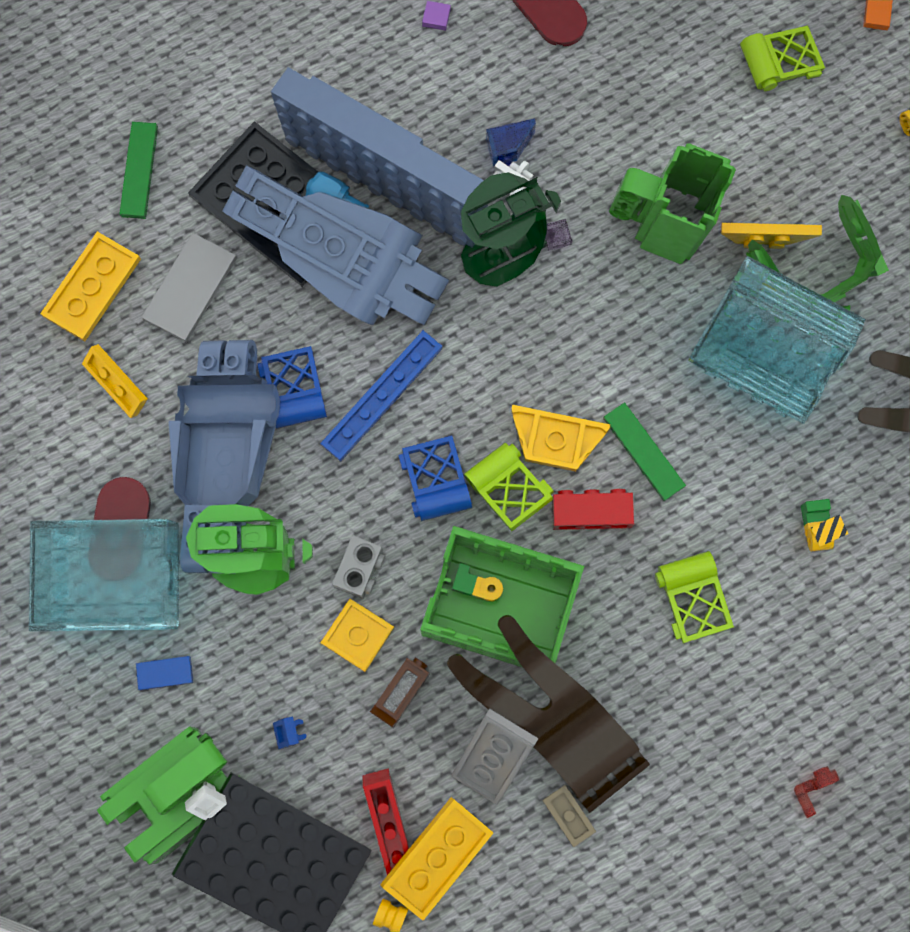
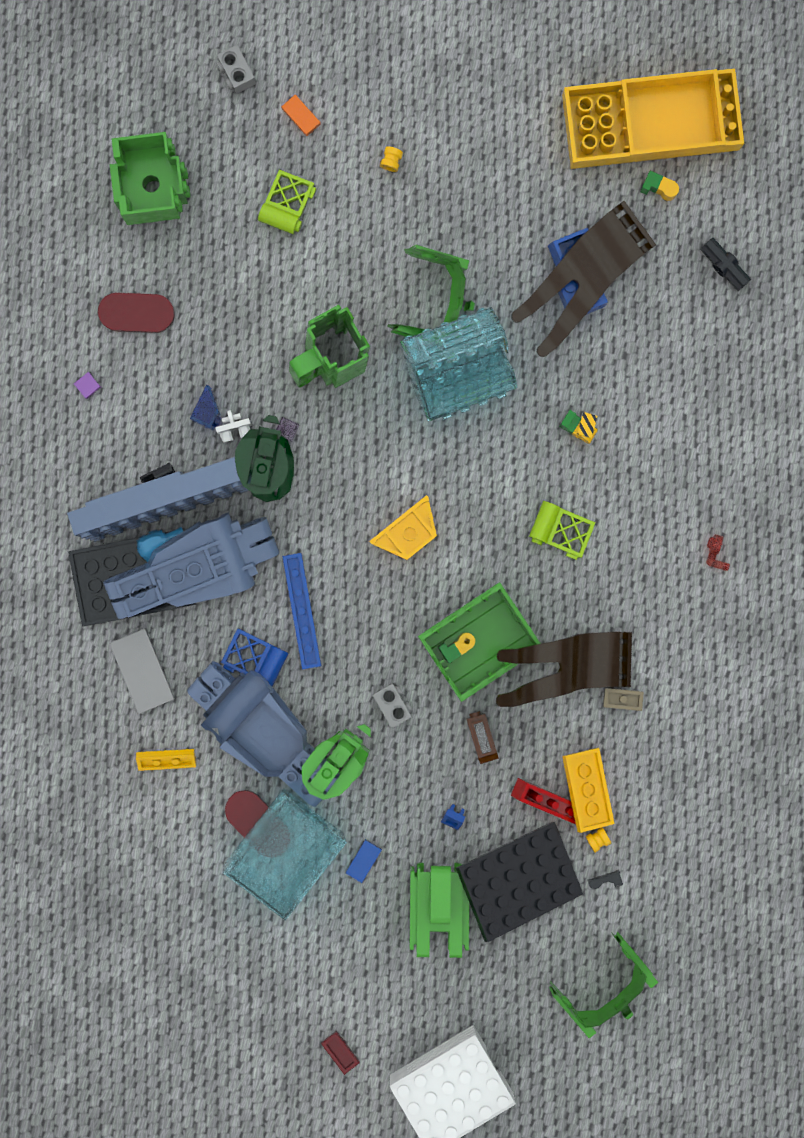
camera: 55 degrees left, 10 degrees up
yellow plate [40,231,141,342] -> none
green tile [119,122,158,219] -> none
white tile [185,781,227,821] -> none
yellow tile [321,599,395,672] -> none
blue piece [399,435,472,521] -> none
light grey tile [451,708,538,805] -> none
lime piece [463,443,554,531] -> none
red brick [552,489,634,530] -> none
green tile [603,402,686,501] -> none
yellow wing [721,223,822,249] -> none

